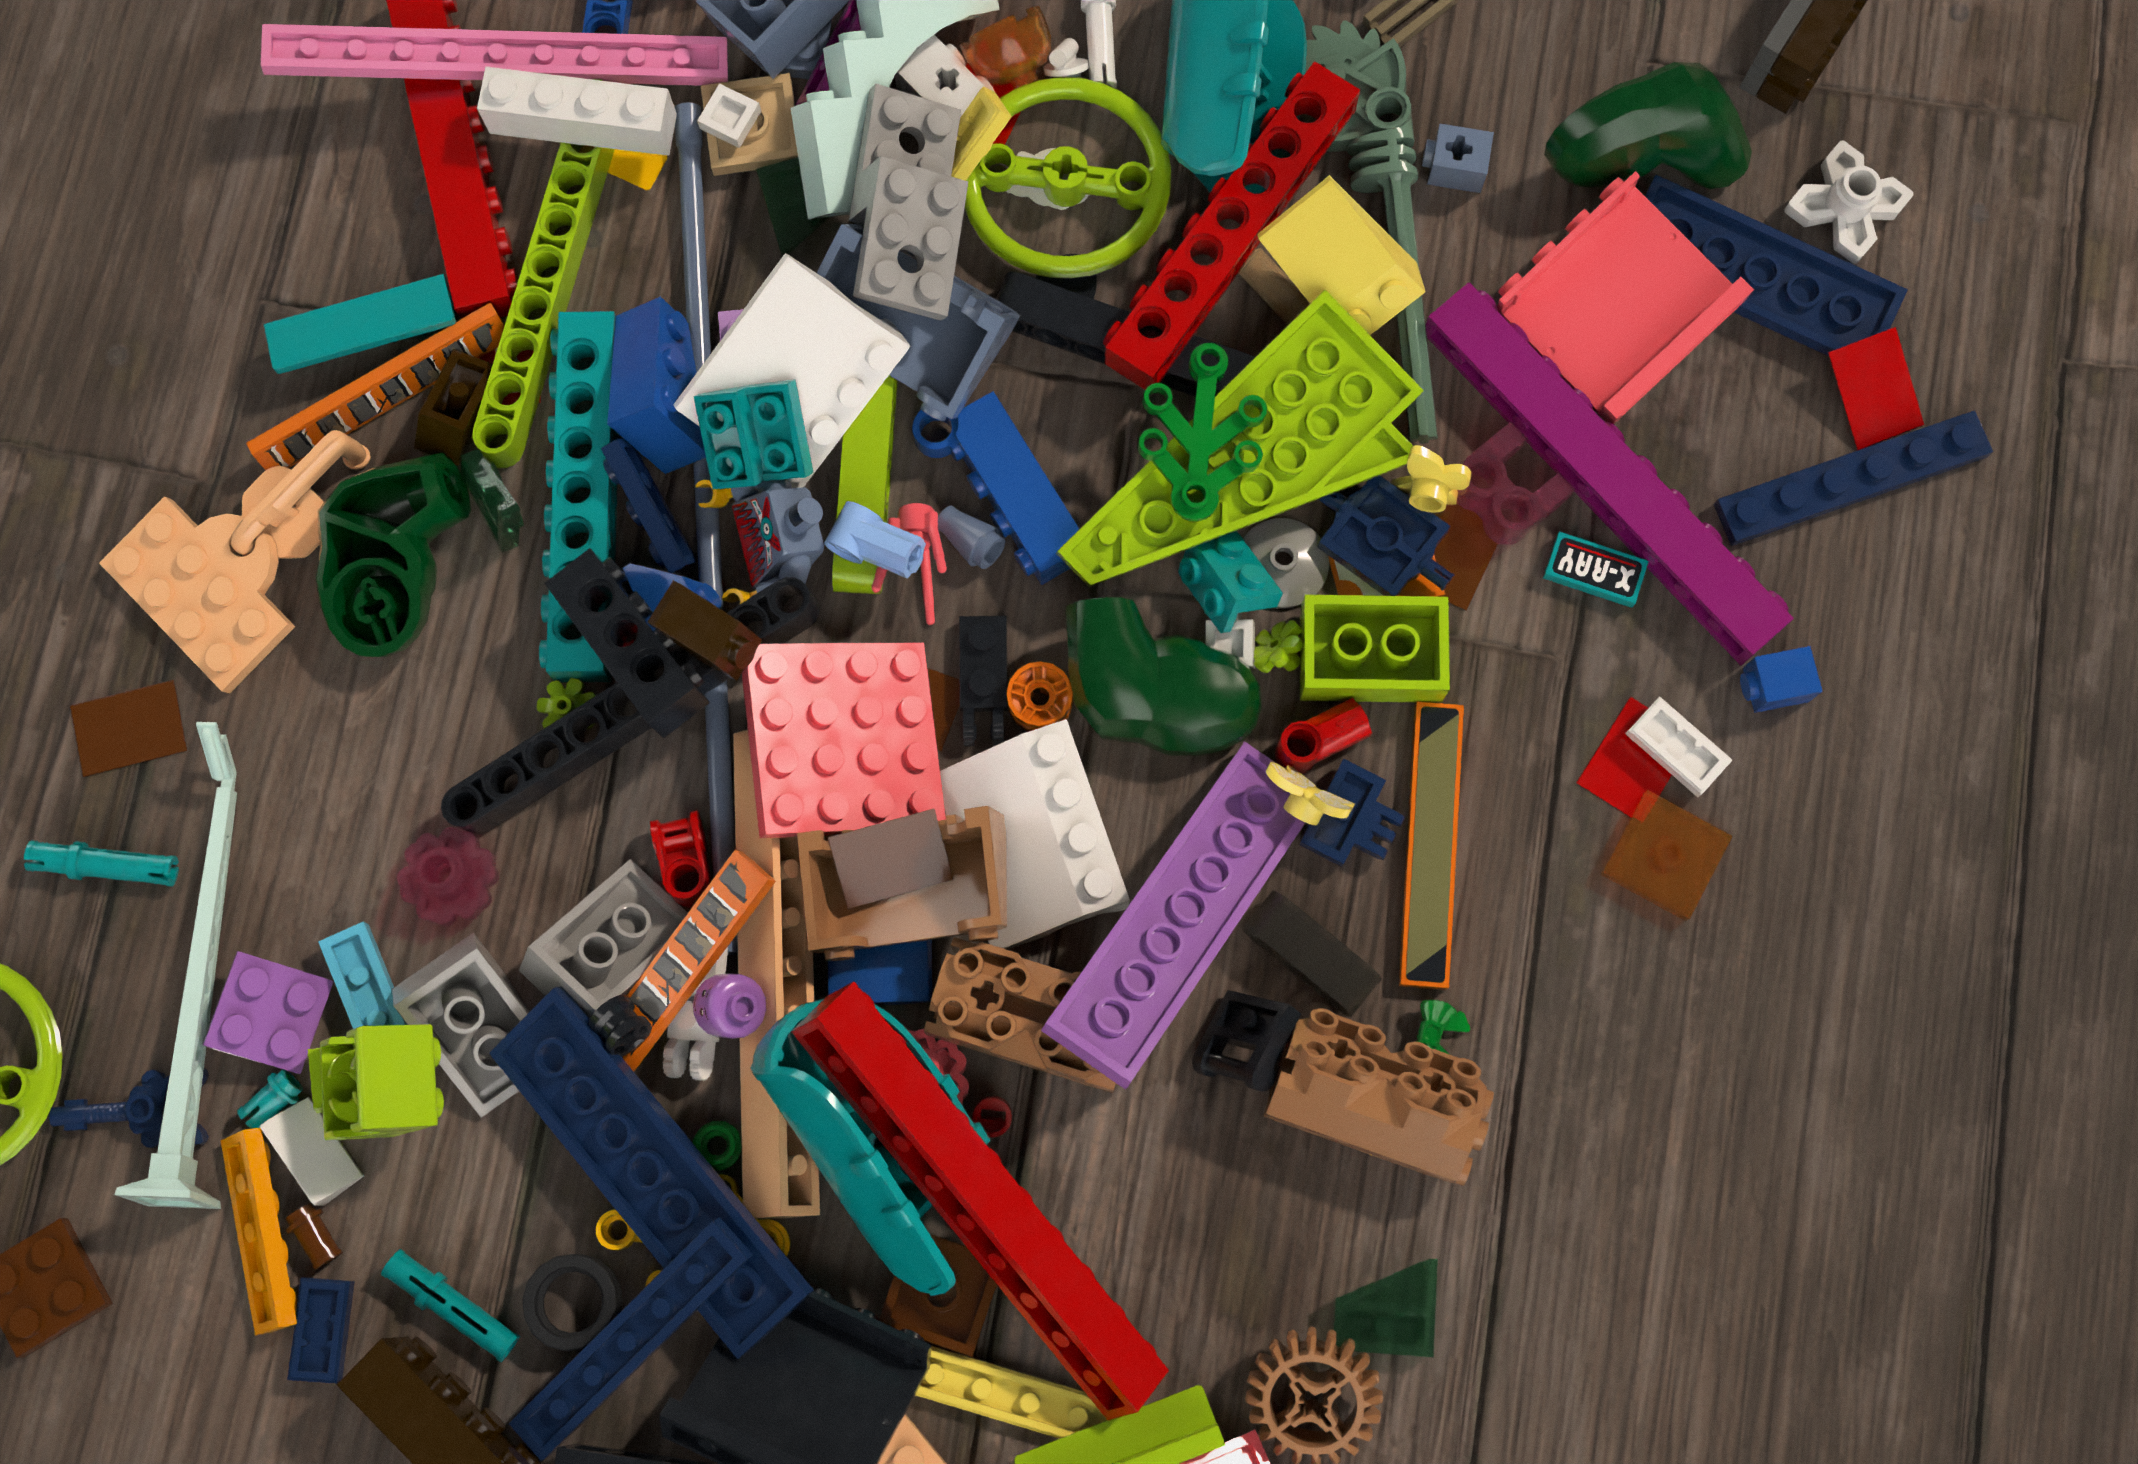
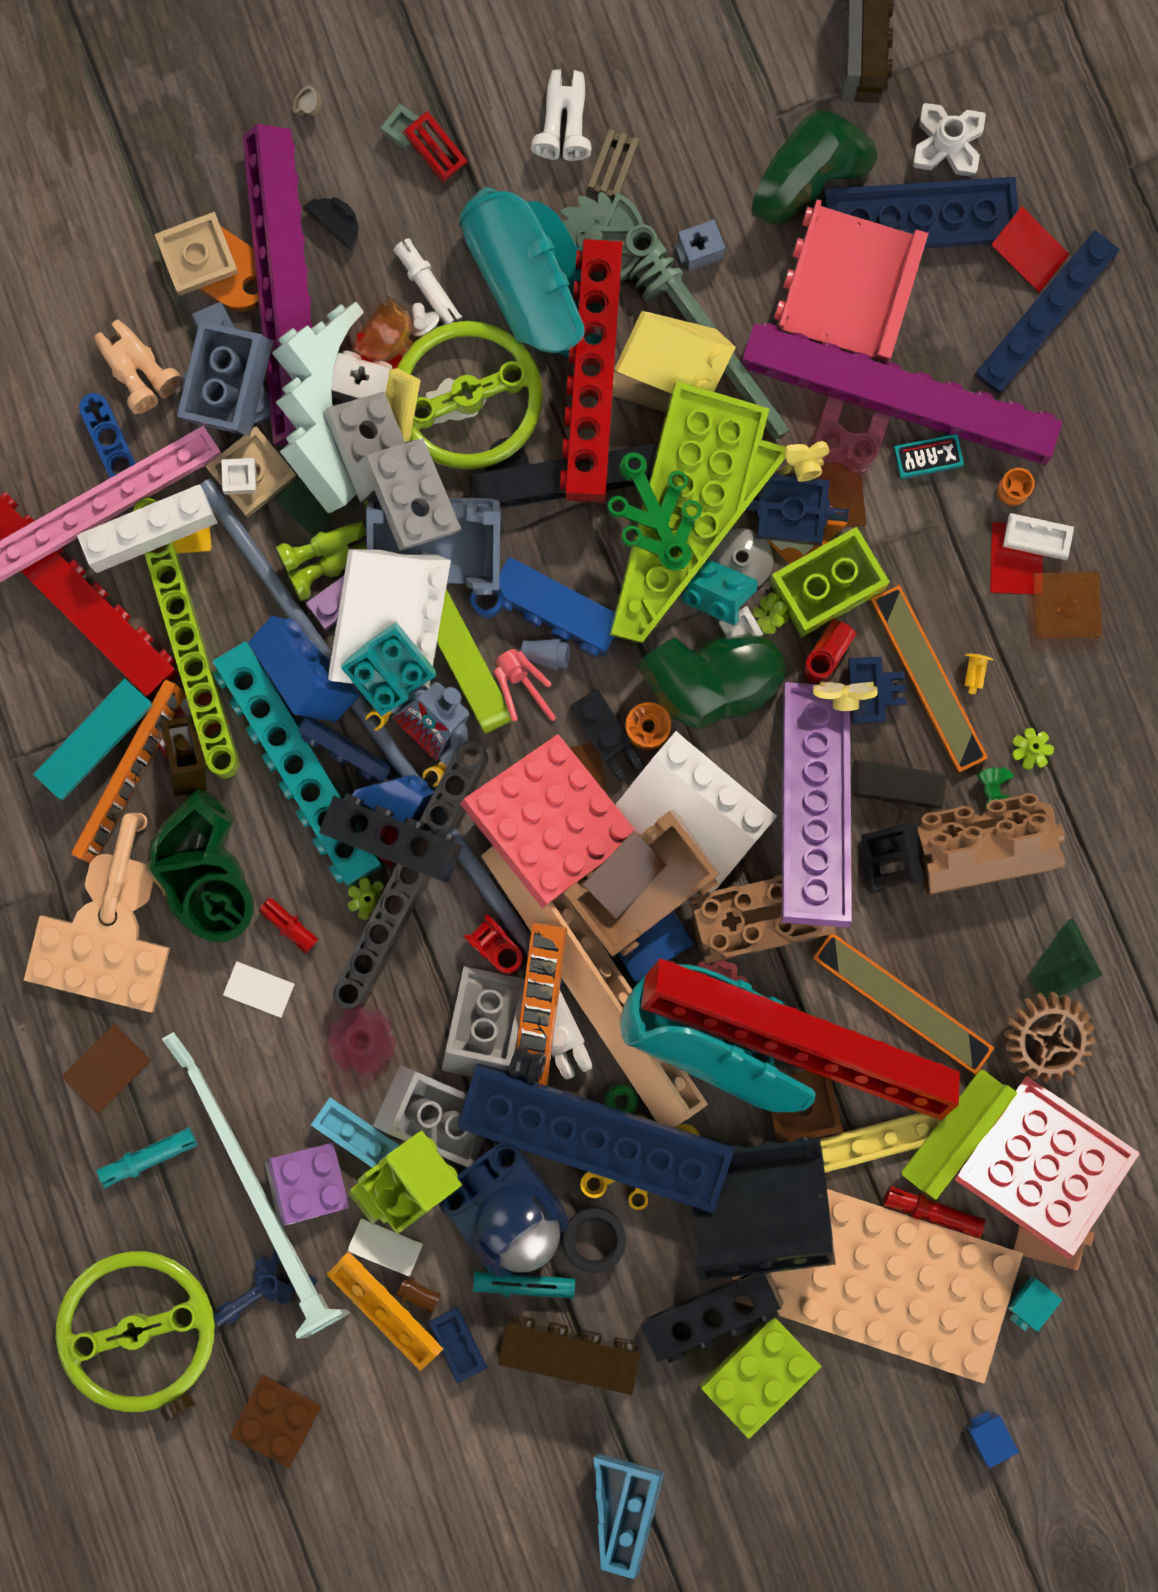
camera: 35 degrees left, 5 degrees up
teal pin [237,1069,303,1129] -> none
clear green wing [461,449,524,553] -> none
dark blue plate [509,1217,753,1462] -> none
dark brown slope [647,580,762,681] -> none
medium lavender head [693,974,766,1039] -> none
light blue piece [824,501,926,579] -> none
red hinge [972,1096,1013,1138] -> none
blue brick [1740,646,1823,713] -> none
none -> white sticker [223,961,295,1018]
none -> red axle [259,898,319,954]
none -> lime piece [276,521,367,601]
none -> dark blue piece [438,1142,569,1277]
none -> olive tile [812,934,994,1075]
none -> yellow piece [964,653,993,695]
none -> orange wheel [997,468,1035,507]
none -> lime plant [1012,728,1054,770]

